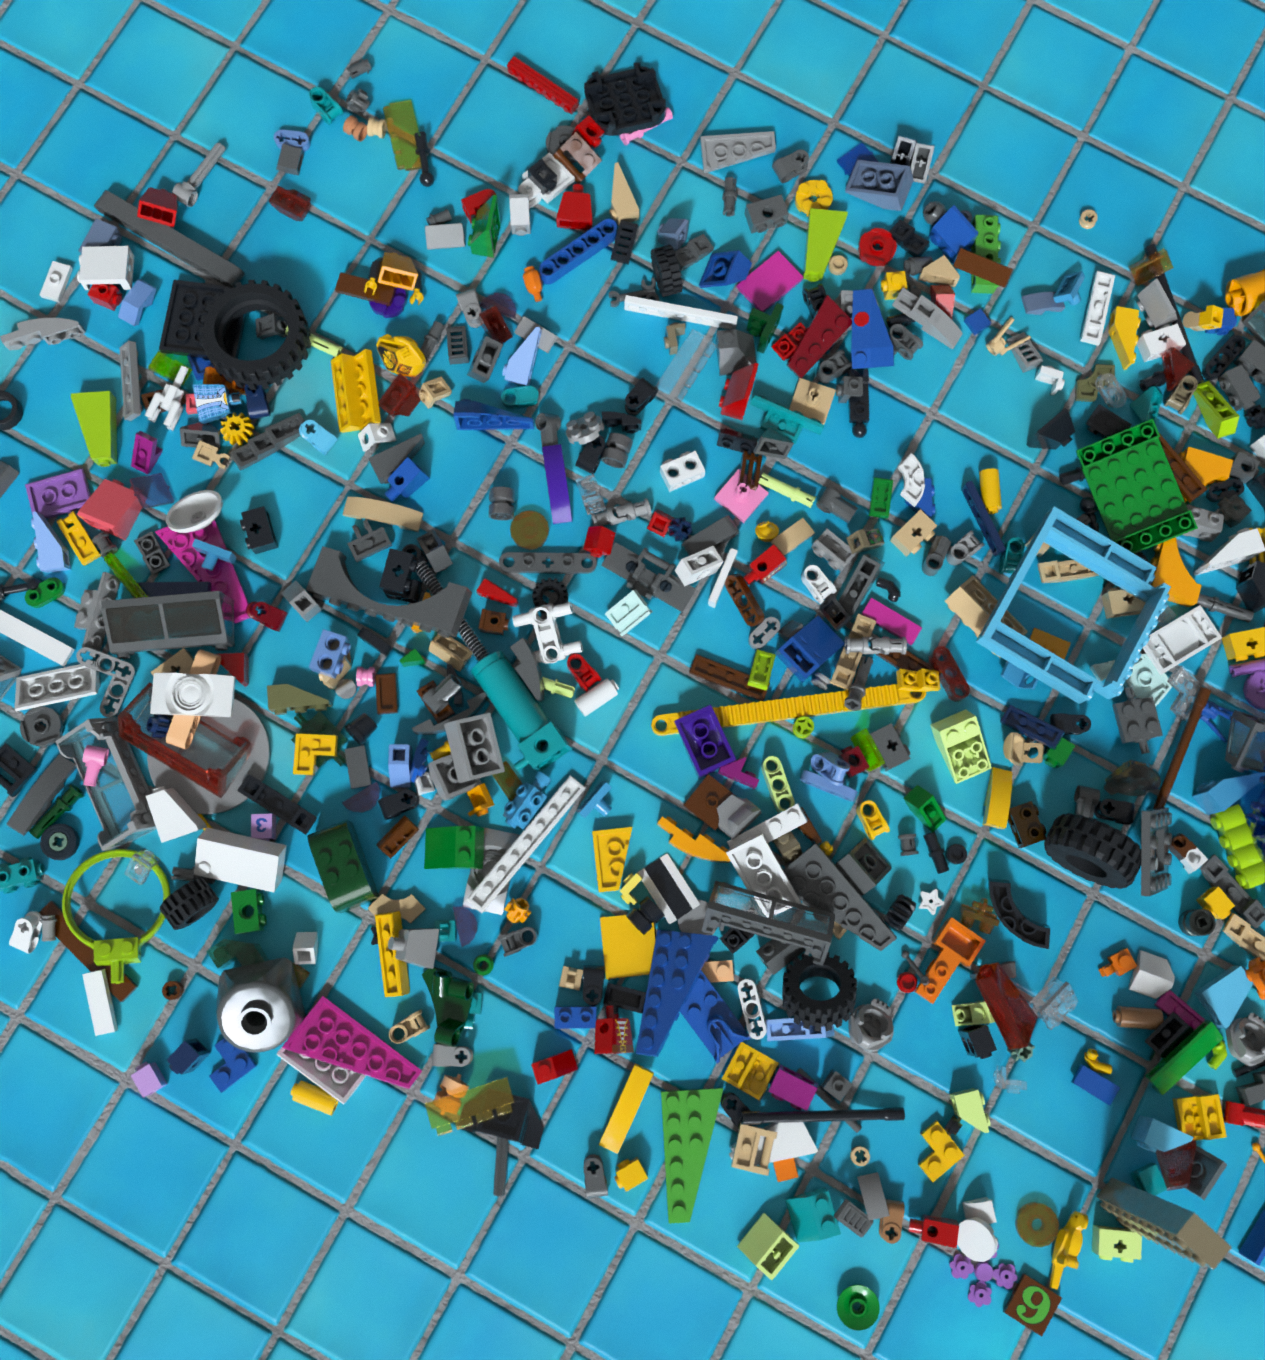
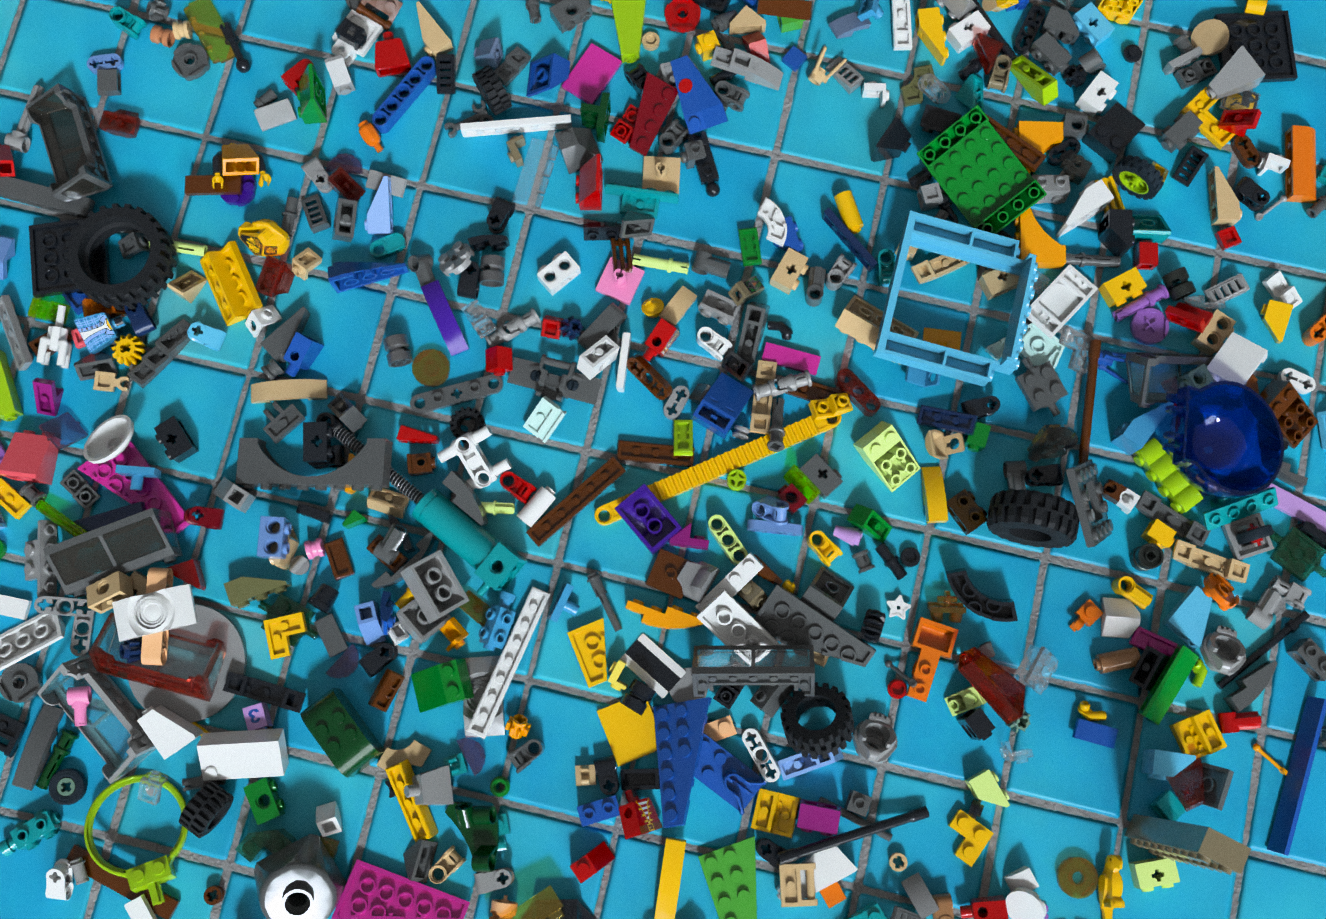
camera: 10 degrees left, 0 degrees up
none -> windscreen [26,83,113,202]
none -> tan brick [86,571,133,614]
none -> tan slope [167,270,207,303]
none -> dark grey plate [171,43,211,81]
none -> dark grey wheel [261,358,285,381]
none -> dark grey slope [403,839,438,883]
none -> reddish brown plate [526,457,626,547]
none -> dark grey pin [587,571,622,632]
none -> lavender cone [833,525,863,546]
none -> light grey brick [916,182,943,212]
none -> yellow piece [1111,576,1153,610]

